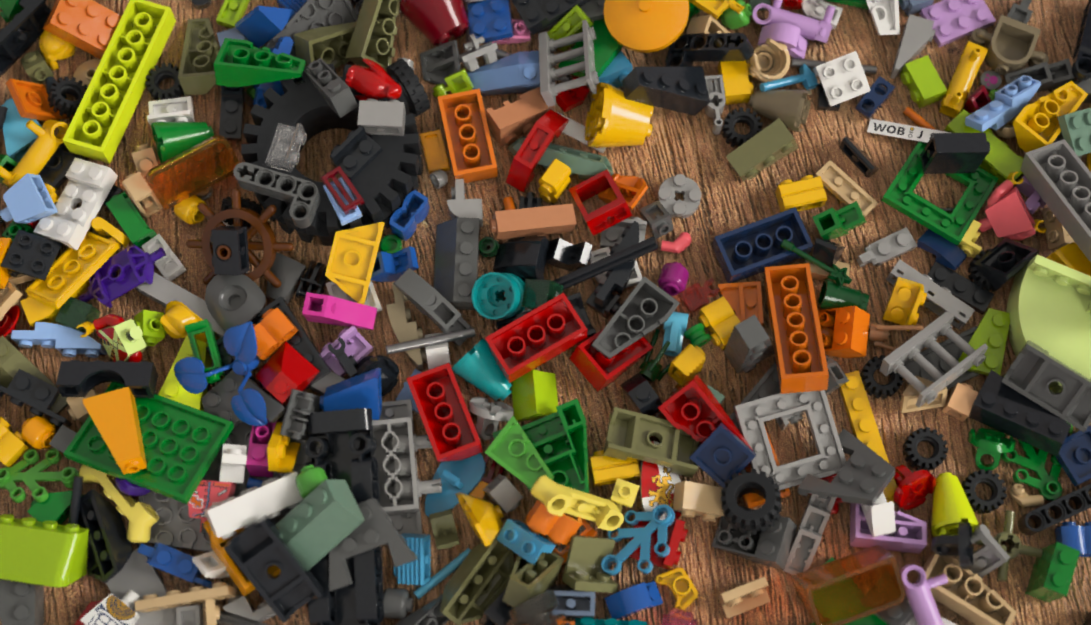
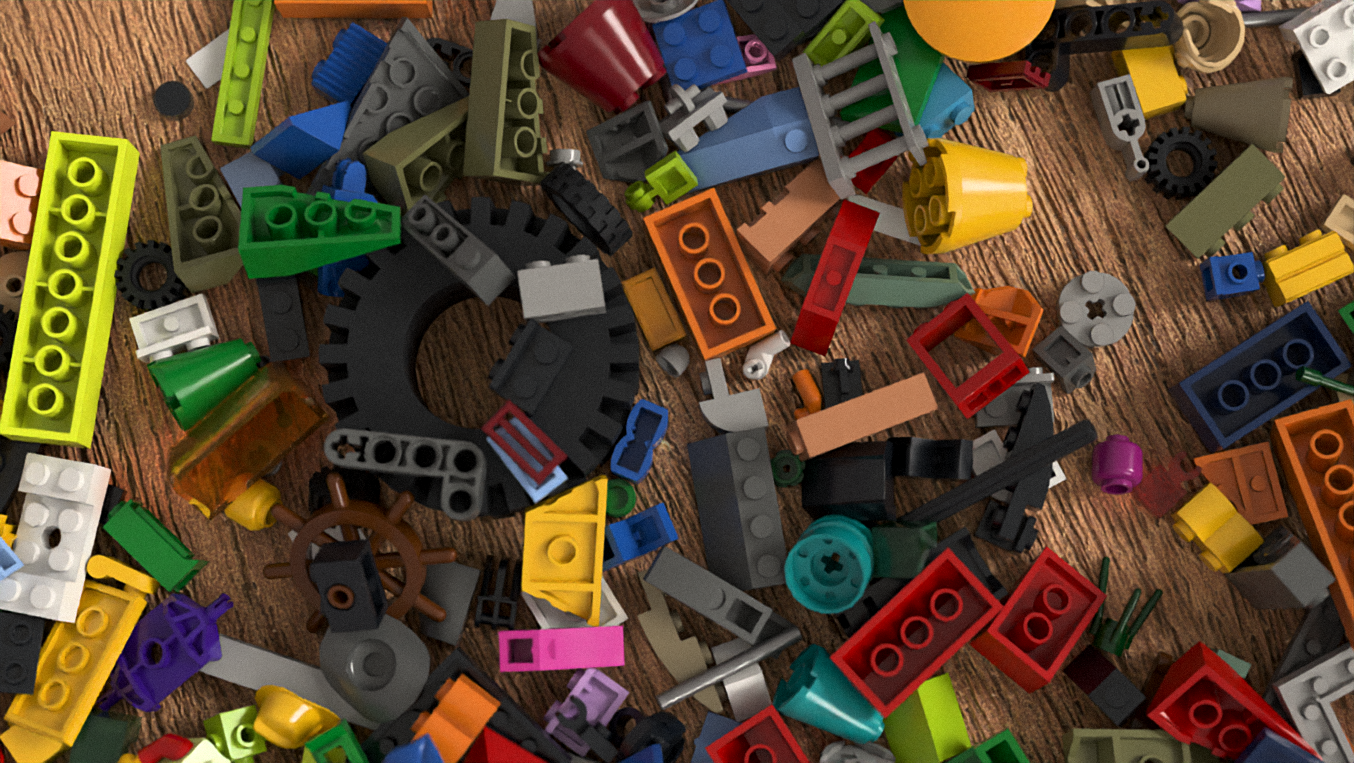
camera: 10 degrees left, 10 degrees up
tan brick [122,172,163,218] -> none
tan bracket [131,143,161,177] -> none
white slope [141,234,187,281] -> none
clear bracket [265,123,307,172] -> none
red animal [345,58,402,100] -> none
yellow brick [538,159,571,203] -> none
dark grey wedge [591,276,680,359] -> none
black wedge [622,67,710,116] -> none
coral arm [660,232,692,253] -> none
medium azure piece [662,311,689,357] -> none
yellow brick [668,344,705,386] -> none
green wheel [684,323,712,347] -> none
dark azure piece [759,64,819,92] -> none
none -> white arm [743,330,790,380]
none -> dark red tile [966,60,1051,93]
none -> blue brick [1199,252,1265,301]

